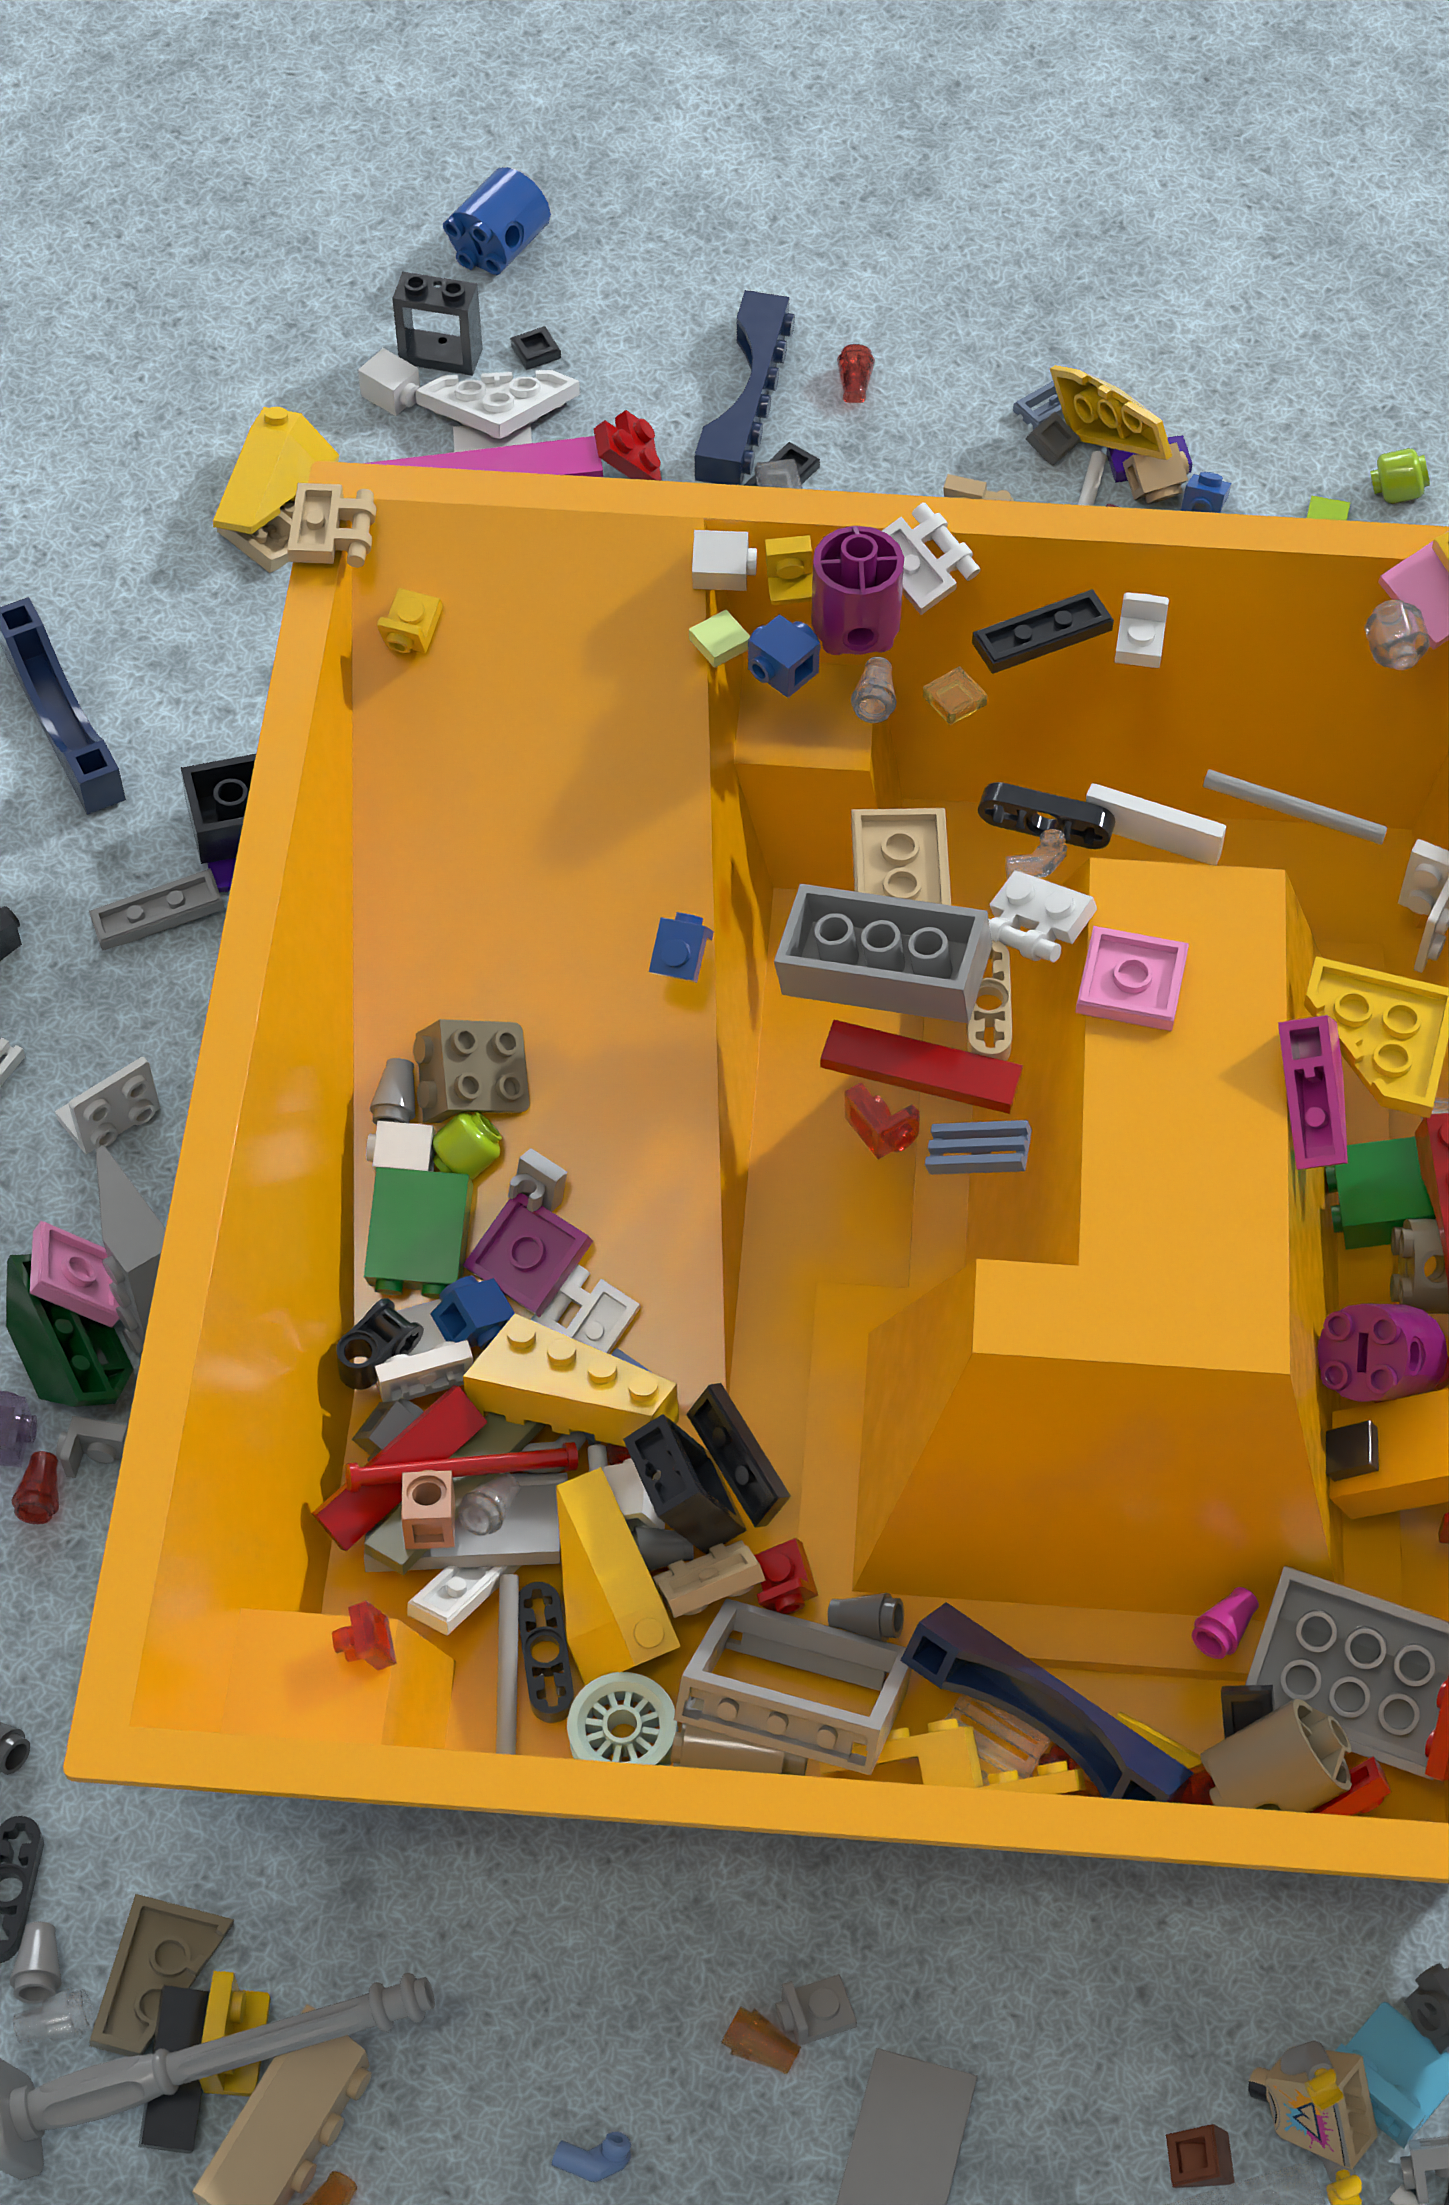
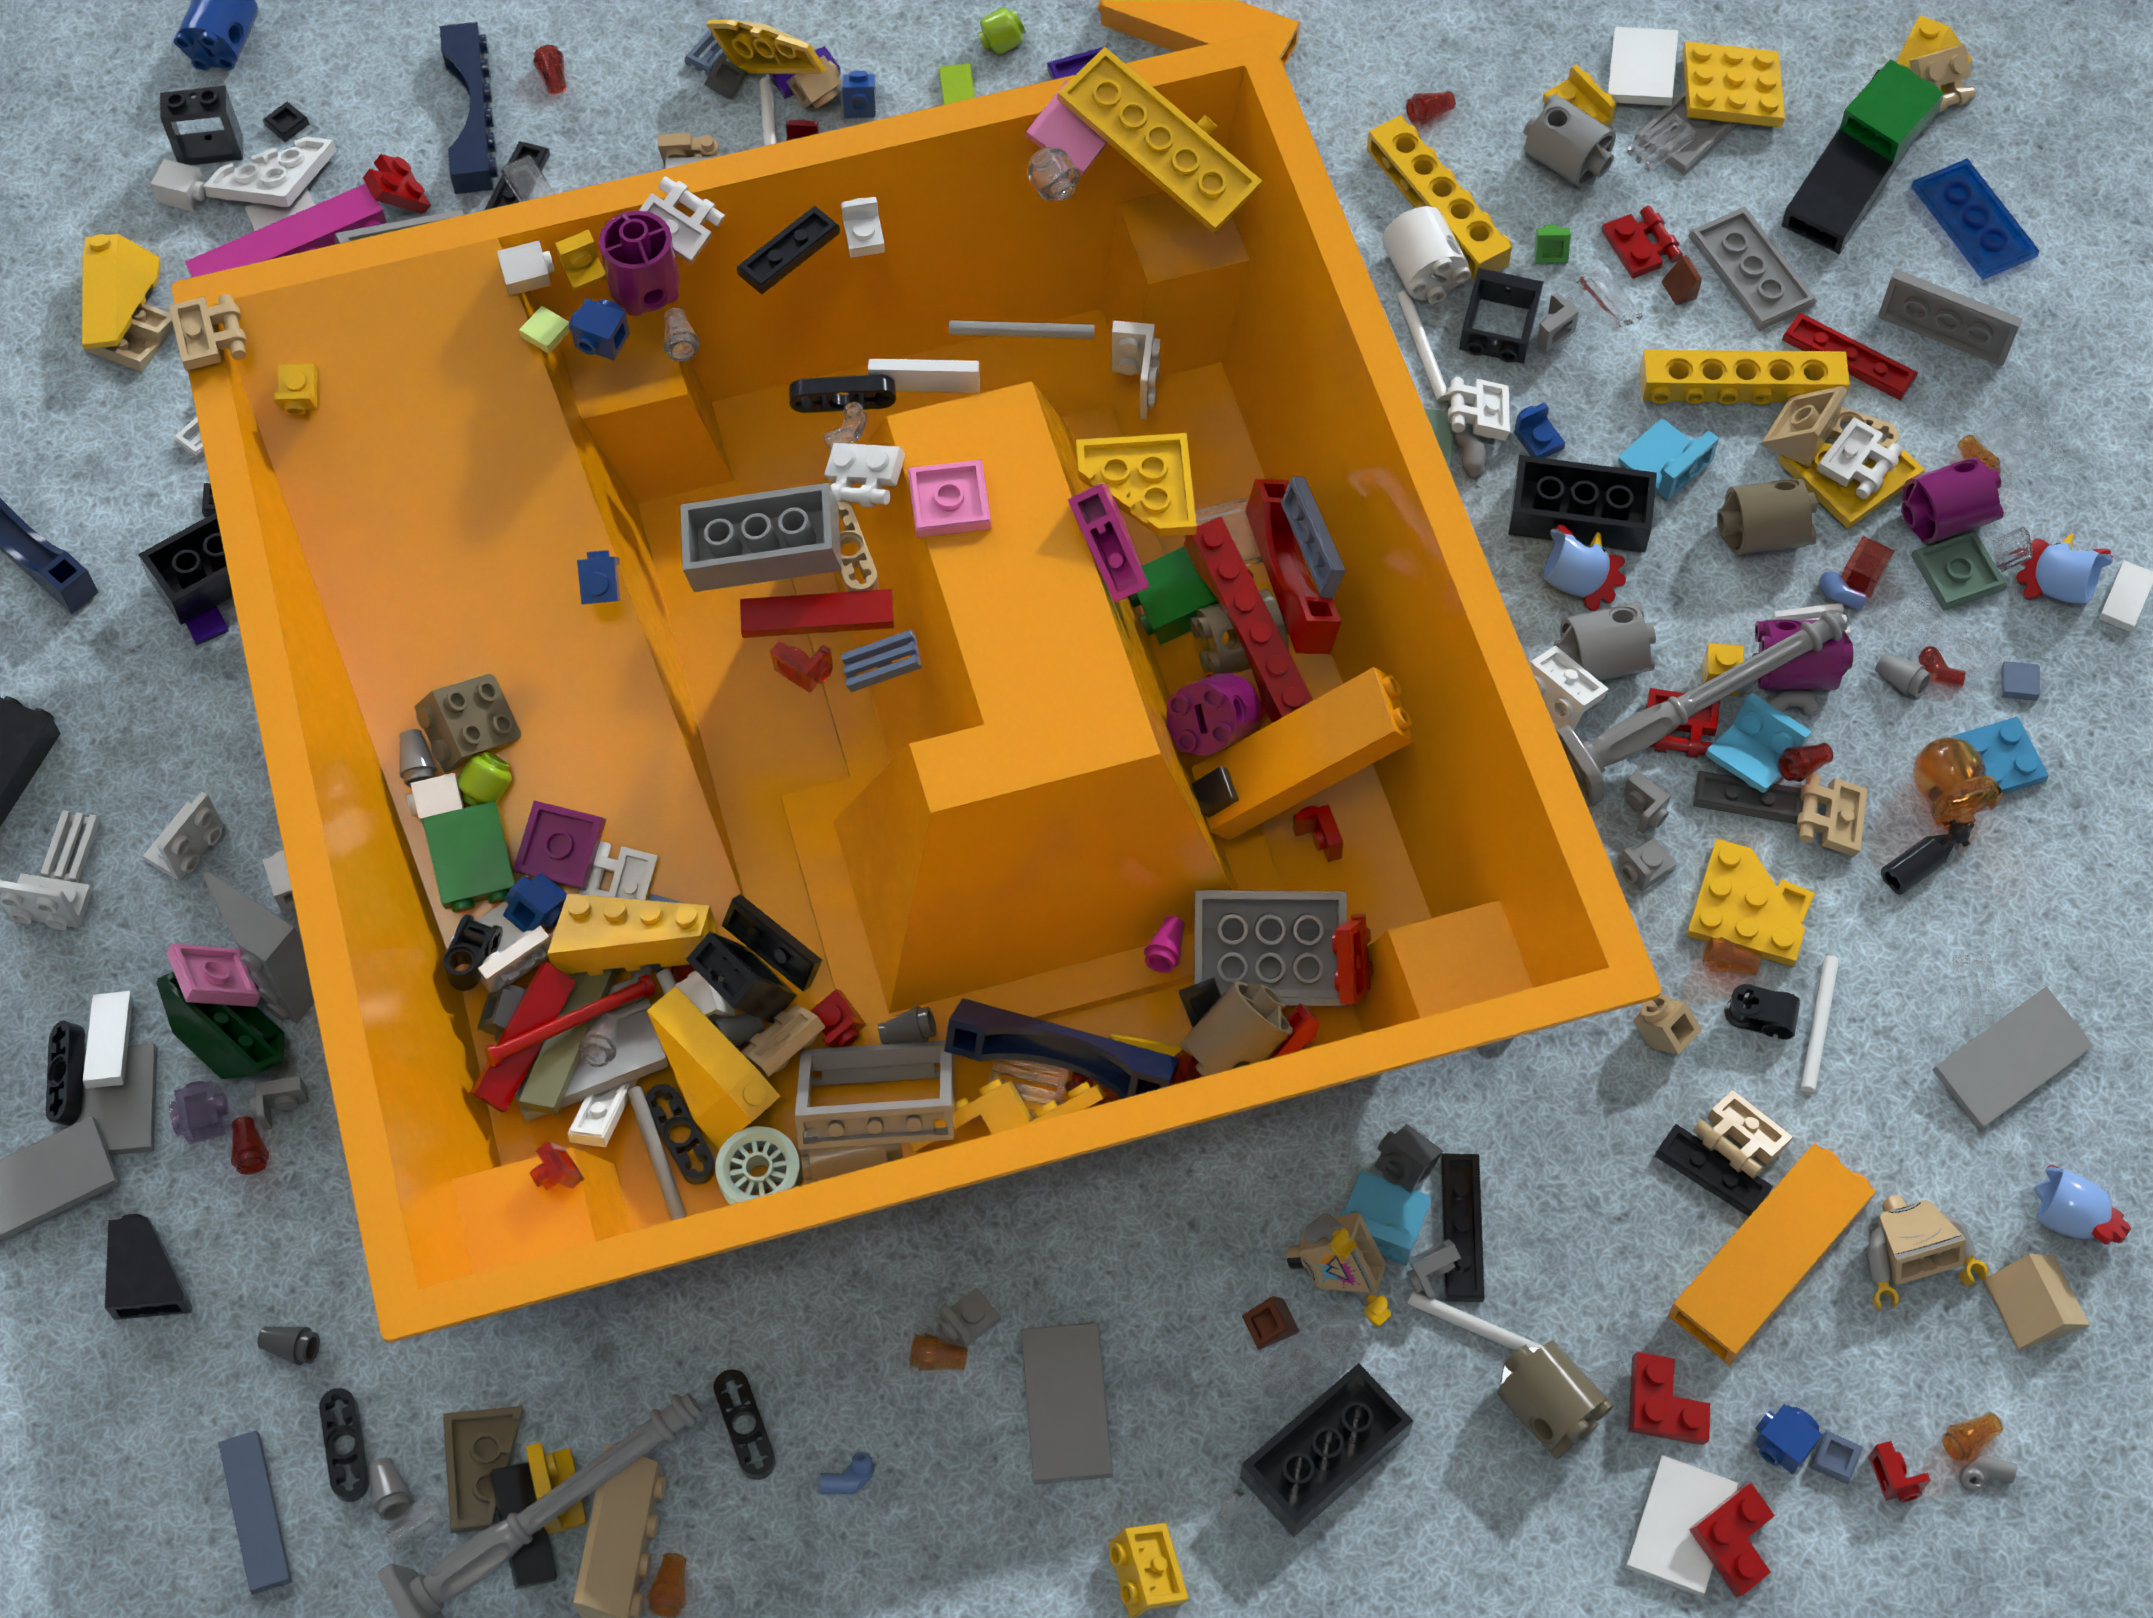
camera: 20 degrees left, 5 degrees up
light grey tile [89,868,225,951] -> none
nougat brick [401,1470,455,1550] -> none
light grey tile [508,1148,567,1212] -> none
tan tile [851,808,951,905] -> none
clear yellow tile [923,666,988,725] -> none
none -> black beam [714,1369,776,1480]

